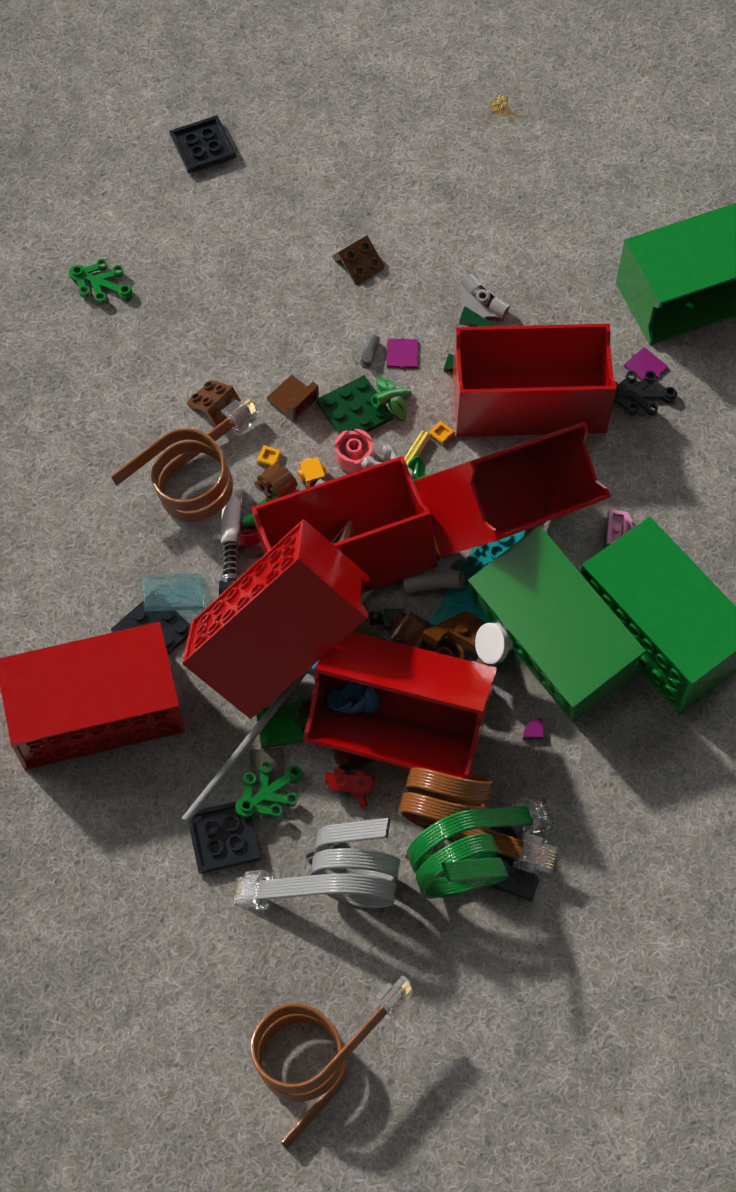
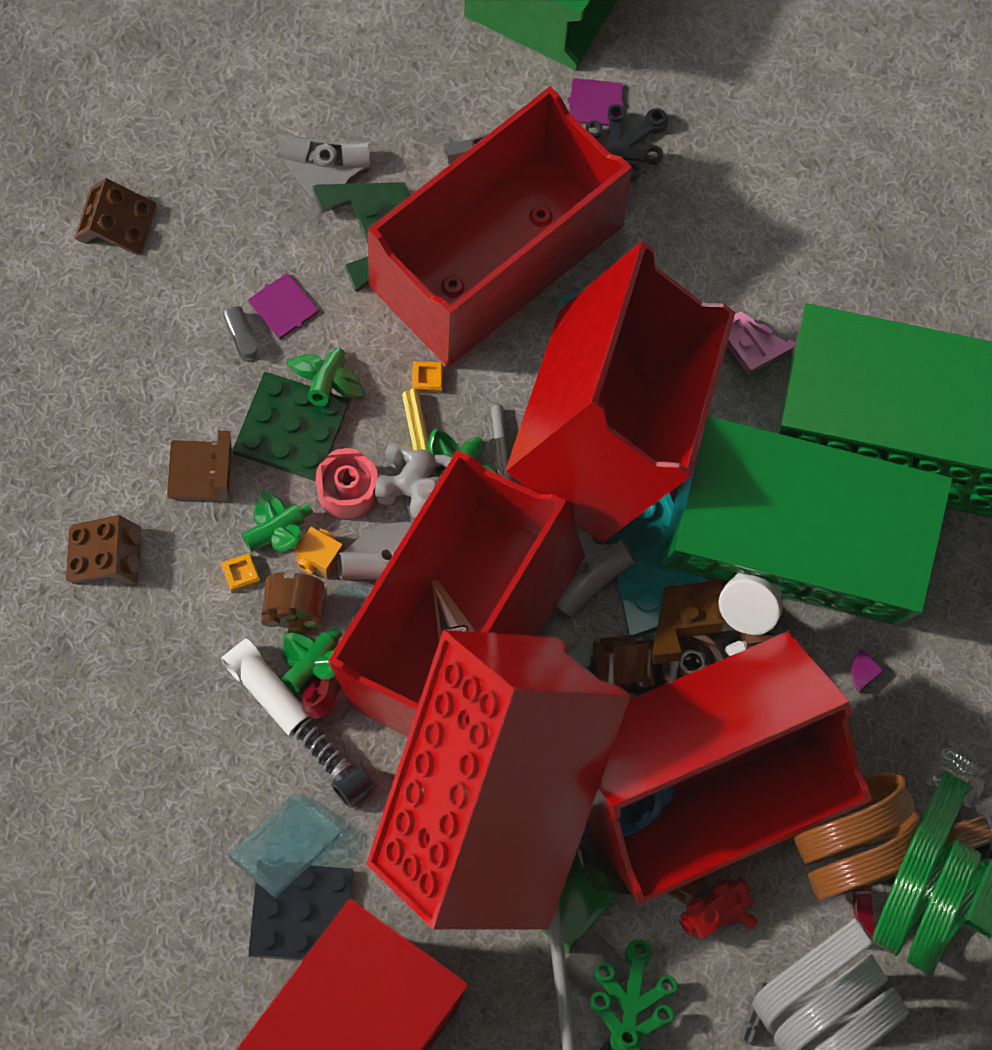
camera: 45 degrees left, 5 degrees up
dark orange piece [111,396,259,522] -> none
none -> green plant [241,490,313,552]

